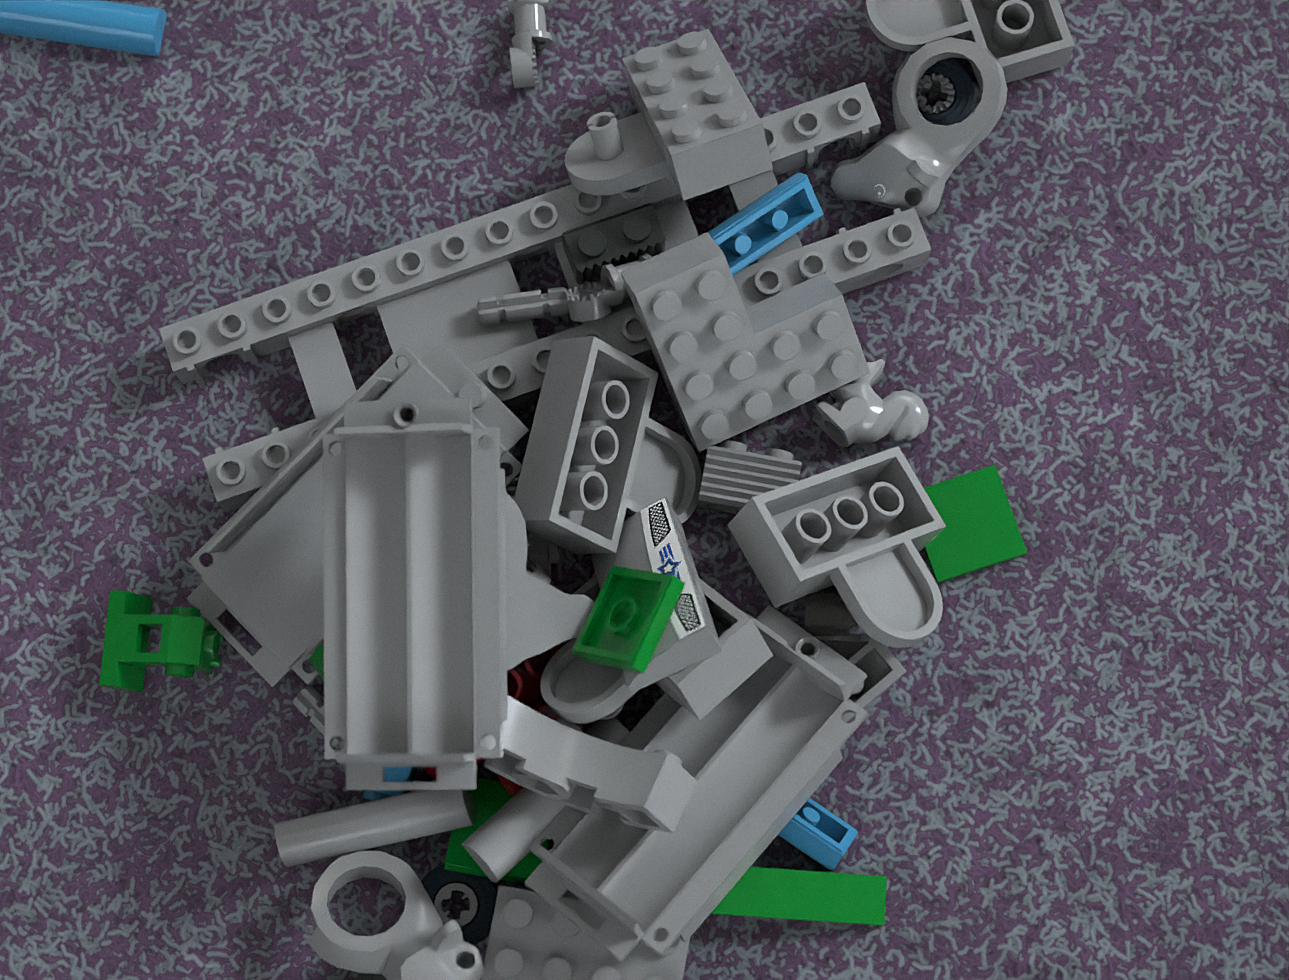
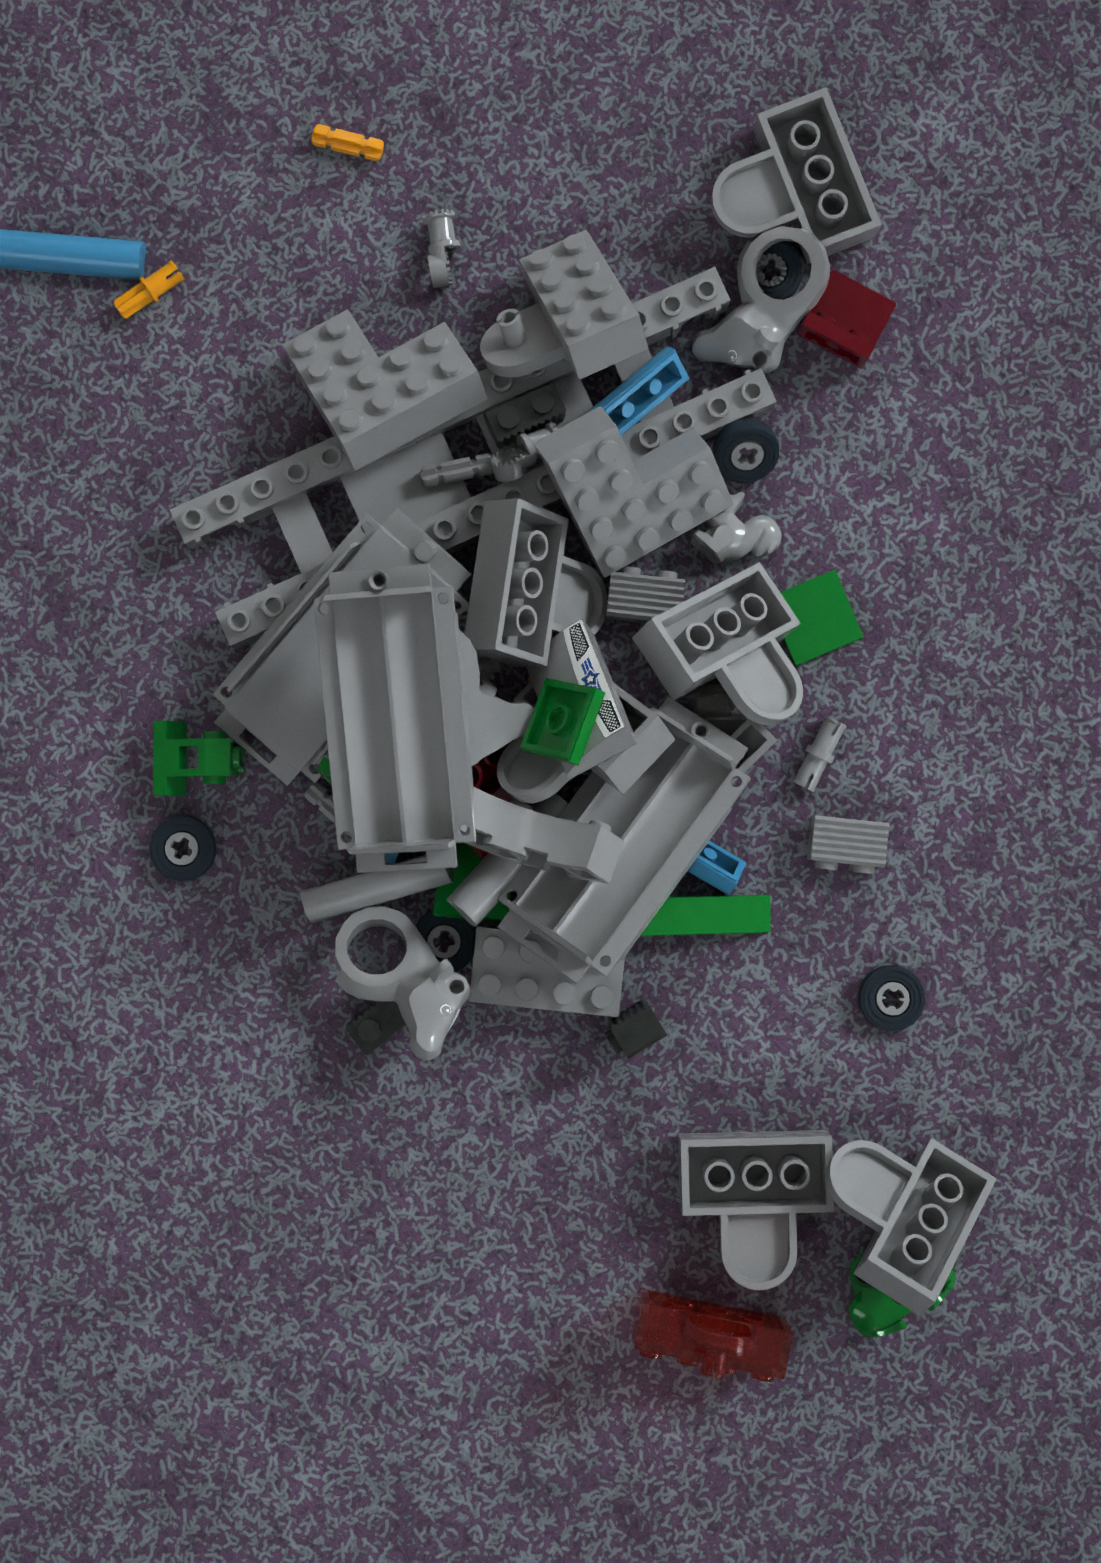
camera: 10 degrees left, 10 degrees up
none -> light orange axle [113,260,185,319]
none -> black bush [149,815,217,882]
none -> light grey brick [282,309,488,471]
none -> black bush [713,418,779,484]
none -> light grey pin [792,716,847,792]
none -> dark red bracket [797,270,896,369]
none -> light grey brick [807,815,890,874]

